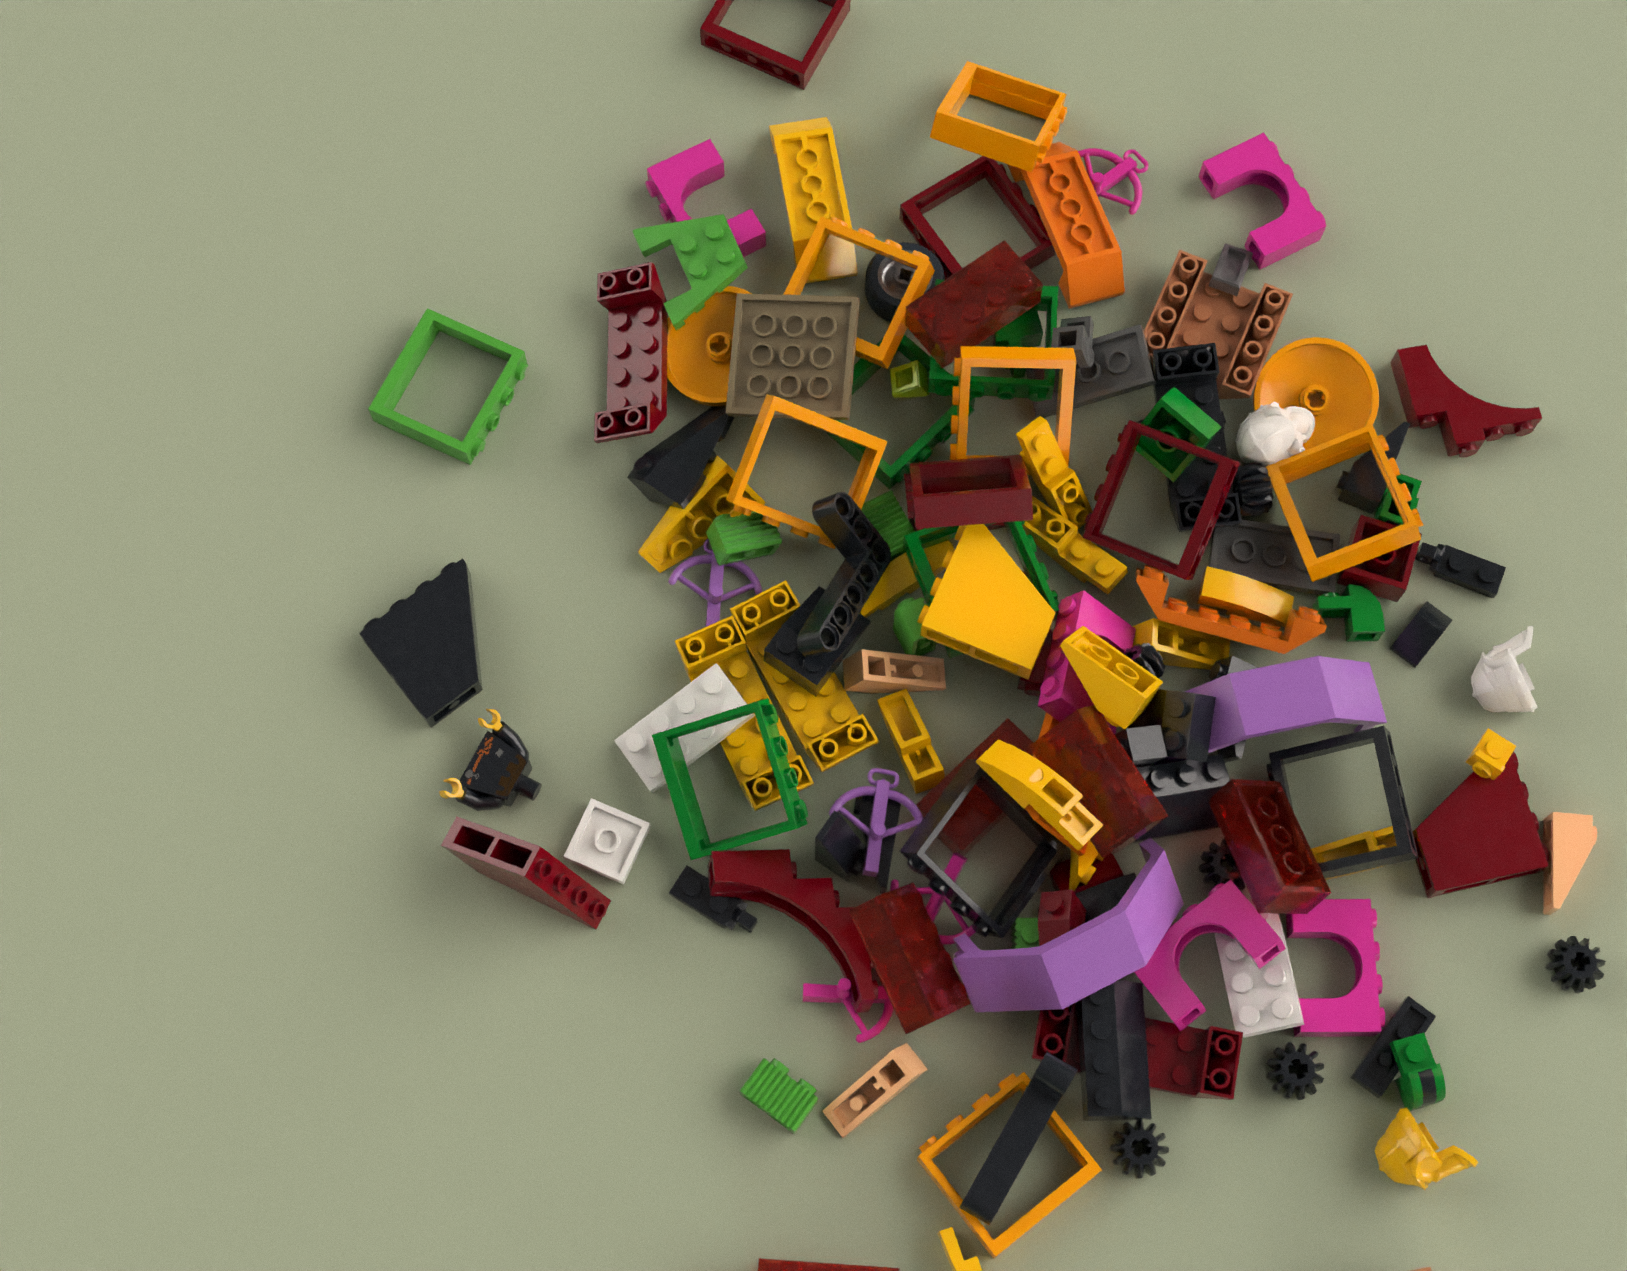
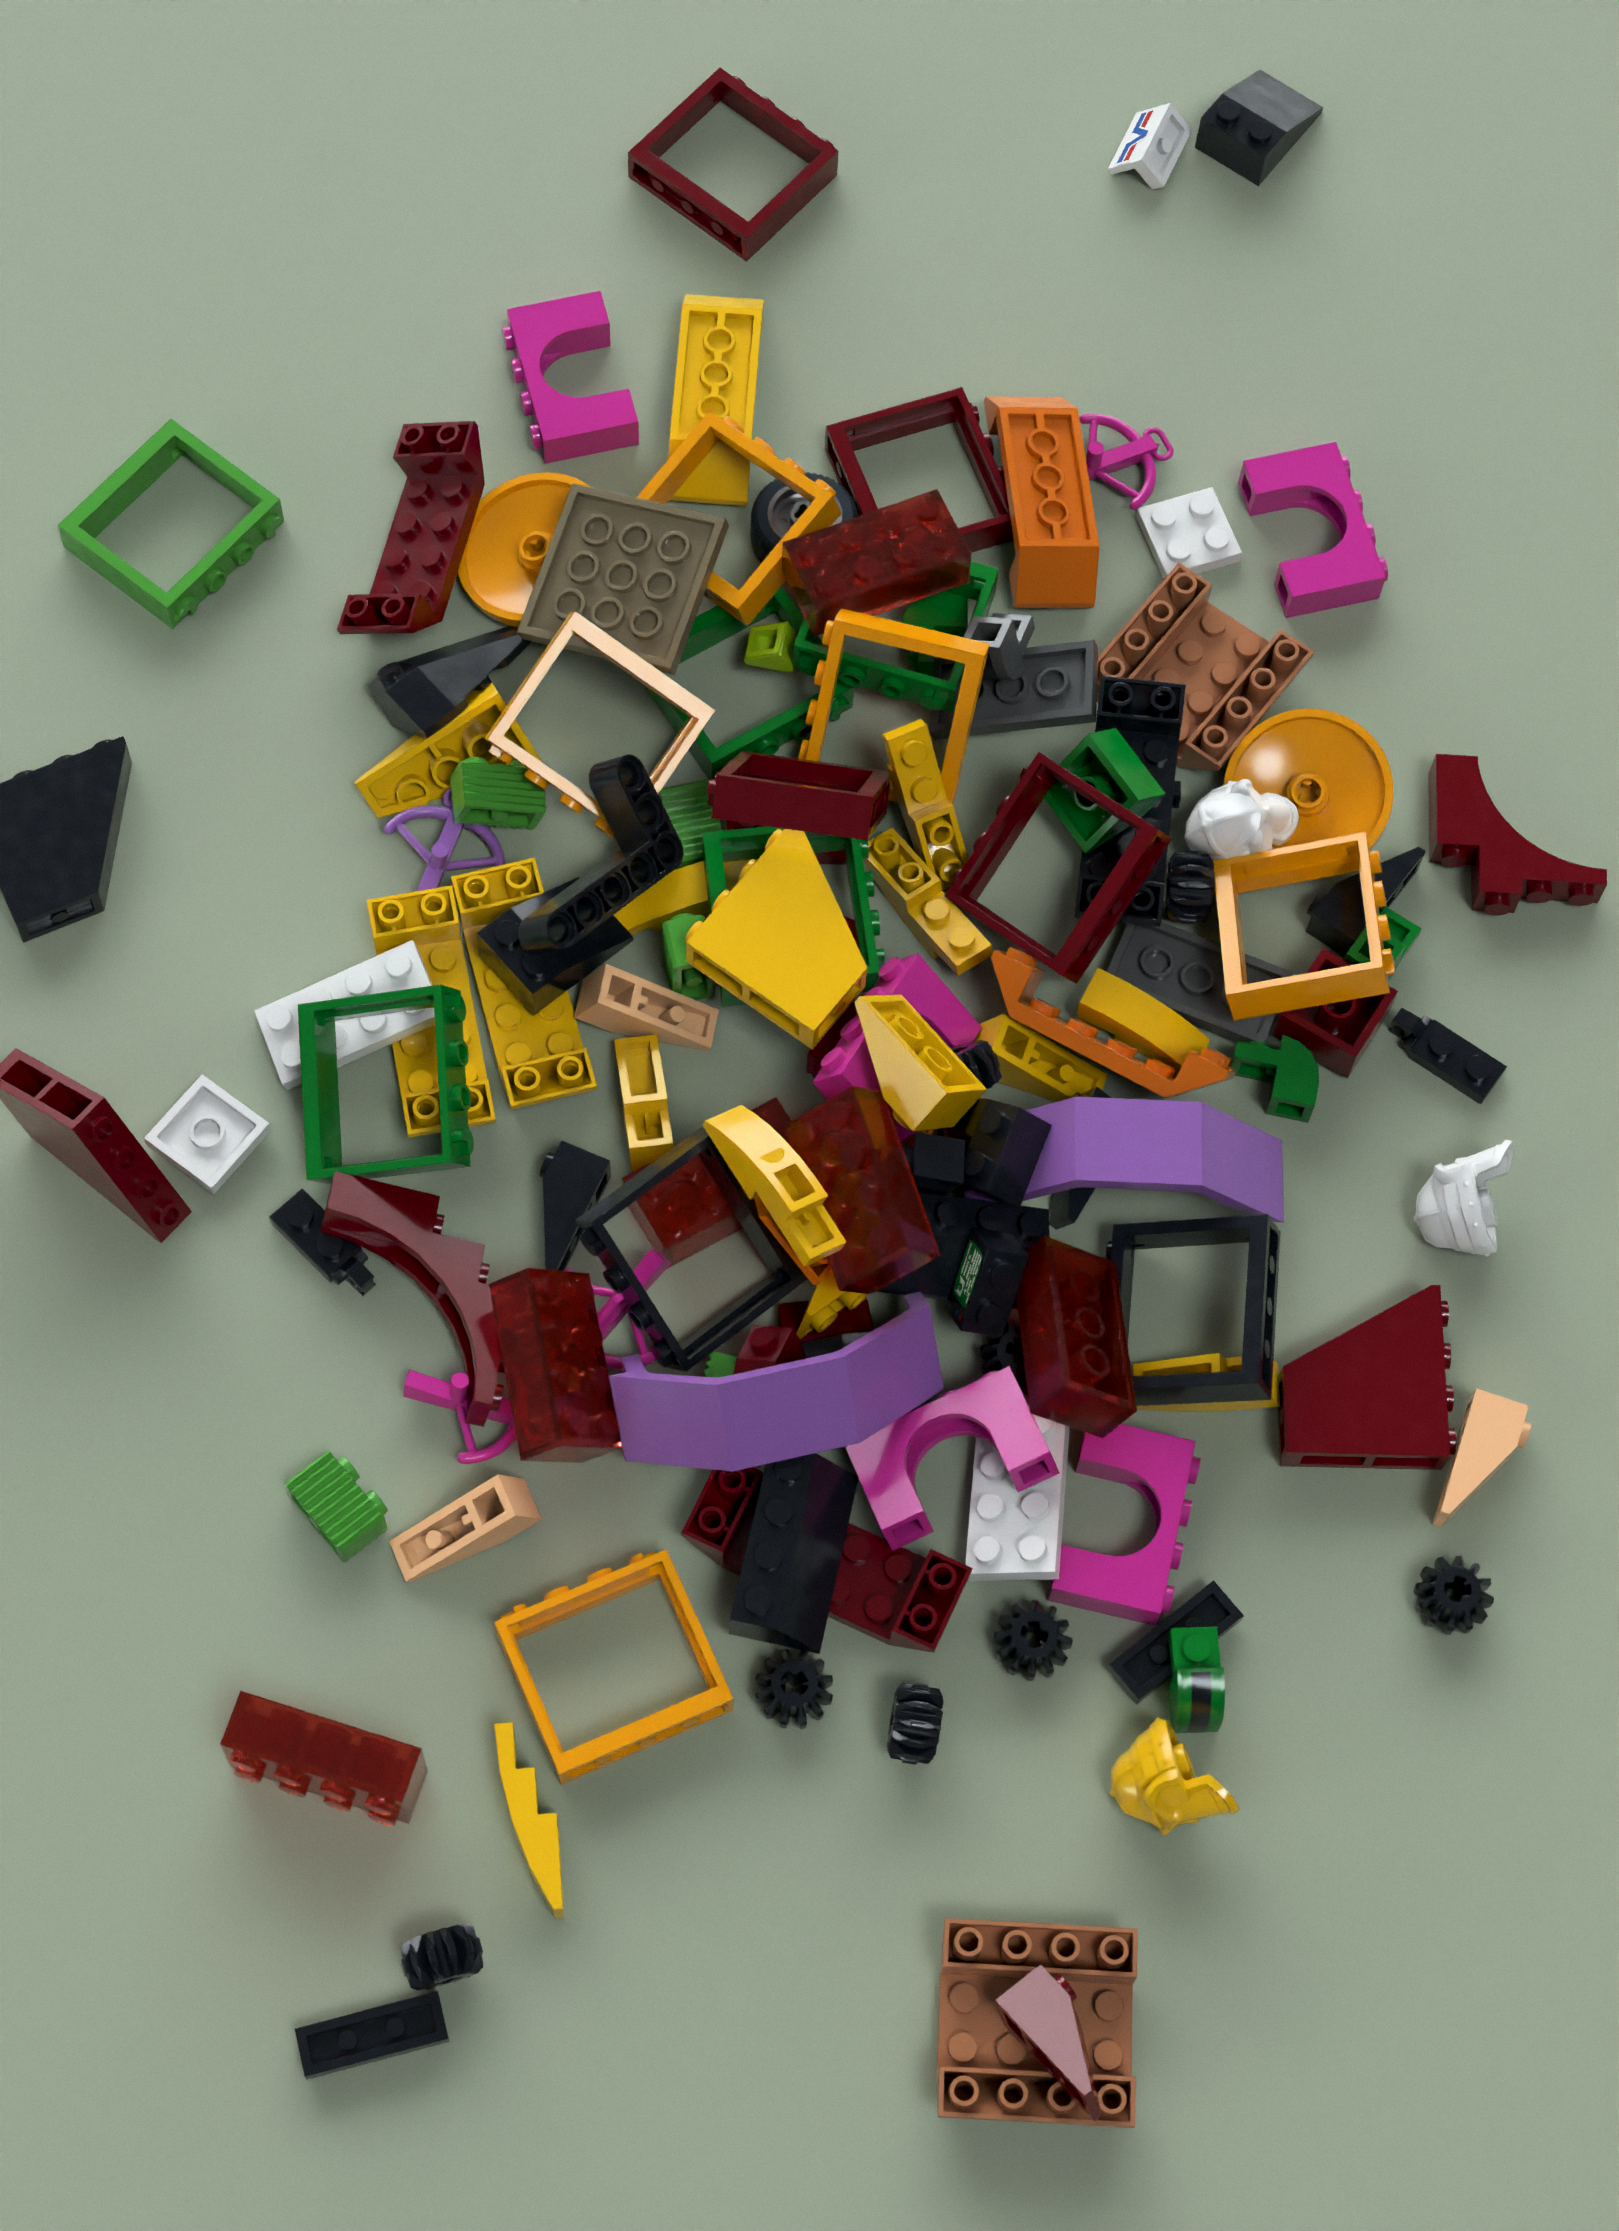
camera: 10 degrees right, 5 degrees down
black torso [439,709,542,811] -> none
bright green wing [632,214,748,330] -> none
black slope [815,810,866,881] -> none
medium lavender piece [829,768,924,877] -> none
light orange window [929,61,1067,172] -> none
black beam [959,1052,1078,1226] -> none
flat silver tile [1209,244,1253,296] -> none
black slope [1390,601,1452,668] -> none
yellow bracket [1466,728,1516,780] -> none
none -> black gear [887,1682,944,1765]
none -> black brick [945,1227,1029,1338]
none -> white plate [1135,487,1242,580]

